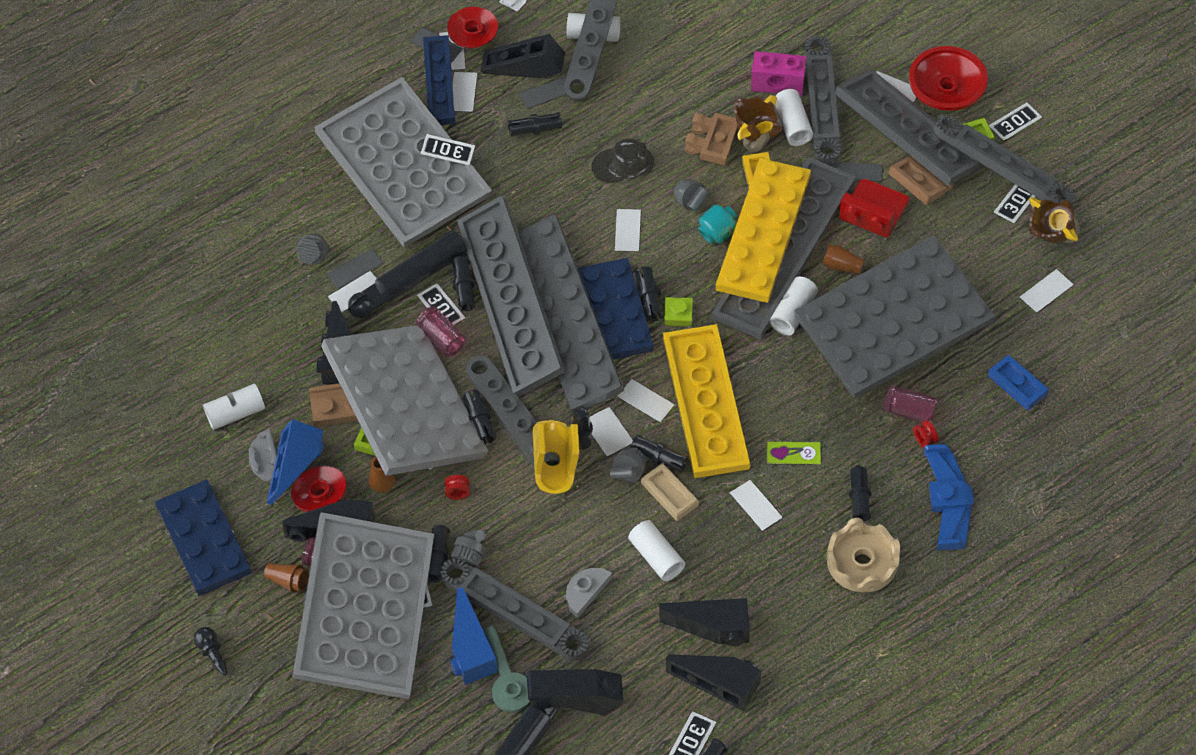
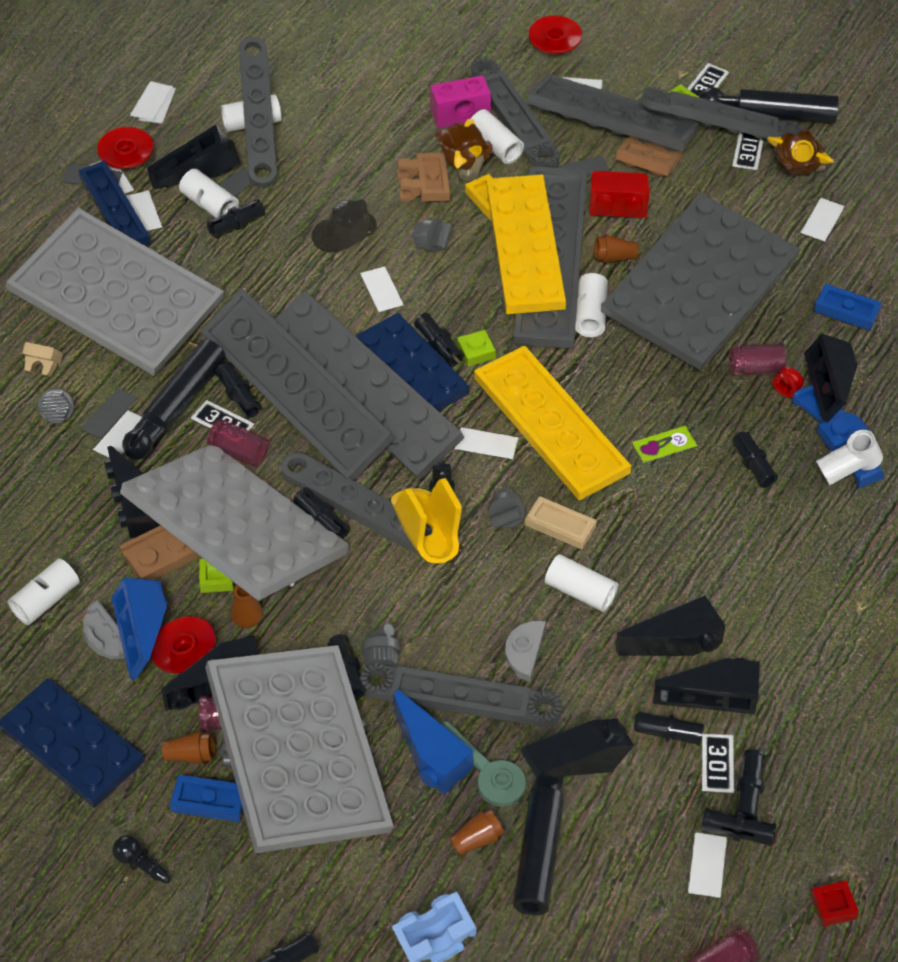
camera: 25 degrees left, 5 degrees down
sticker [421,134,475,165] -> none
red bush [444,475,470,500] -> none
white sticker [590,407,633,456] -> none
black pin [630,434,689,472] -> none
teal head [698,205,738,244] -> none
white sticker [730,480,783,531] -> none
tan plate [827,518,900,593] -> none
red dish [909,46,988,111] -> none
none -> tan tile [23,342,63,377]
none -> blue plate [170,775,243,822]
none -> white pin [179,169,239,218]
none -> dark orange cone [449,809,504,856]
none -> red dish [528,15,582,54]
none -> black axle [634,712,704,746]
none -> black piece [699,87,838,123]
none -> black slope [804,333,858,423]
none -> white piece [816,430,883,485]

